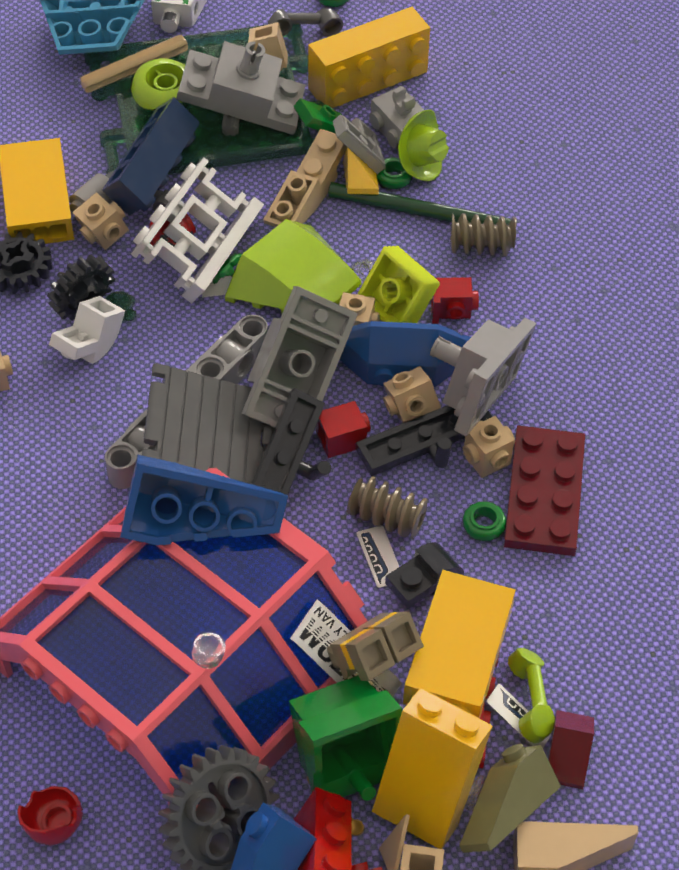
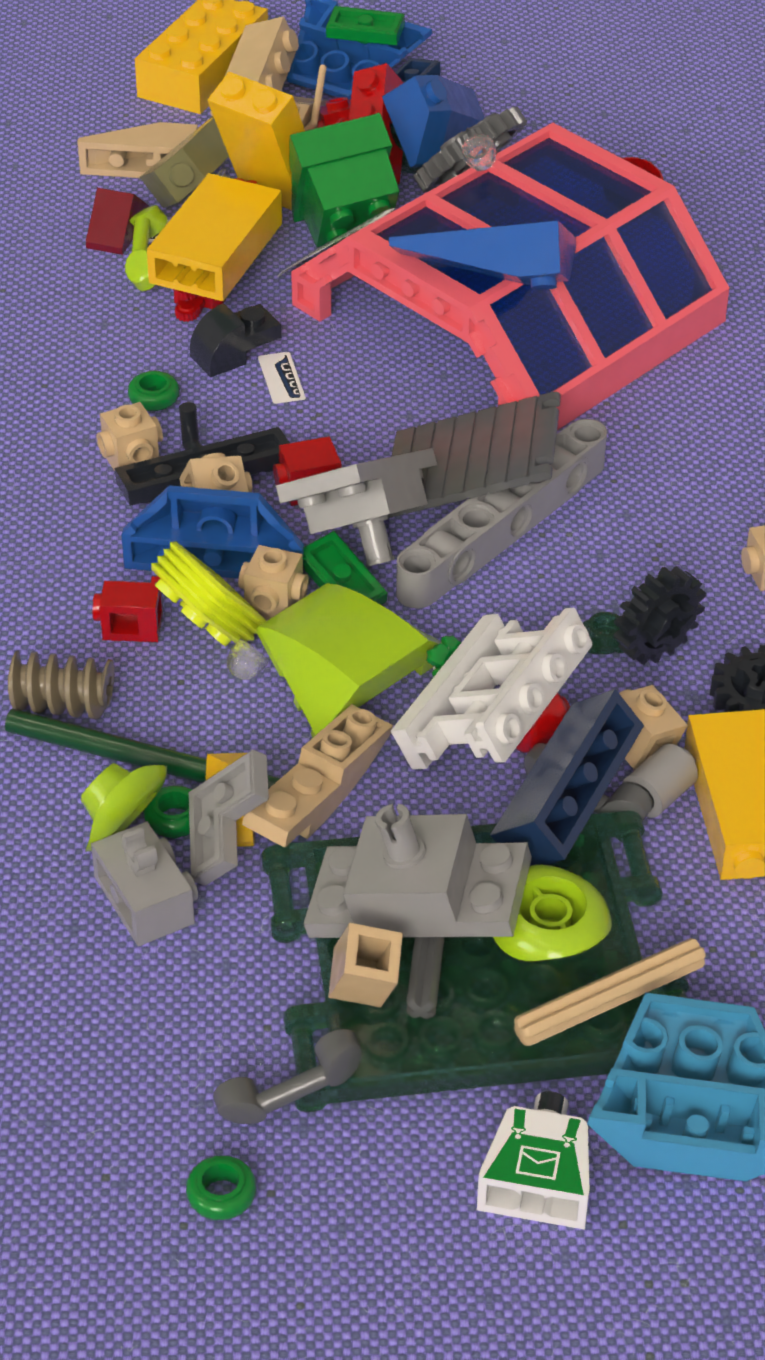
camera: 175 degrees left, 10 degrees down
white brick [49,296,125,364] -> none
black plate [252,388,331,495] -> none
green plate [294,98,342,133] -> none
yellow brick [308,6,430,108] -> none
dark tan hips [327,611,424,681] -> none
dark tan piece [347,476,428,539] -> none
light grey brick [430,318,537,436] -> none
dark red plate [504,425,585,556] -> none

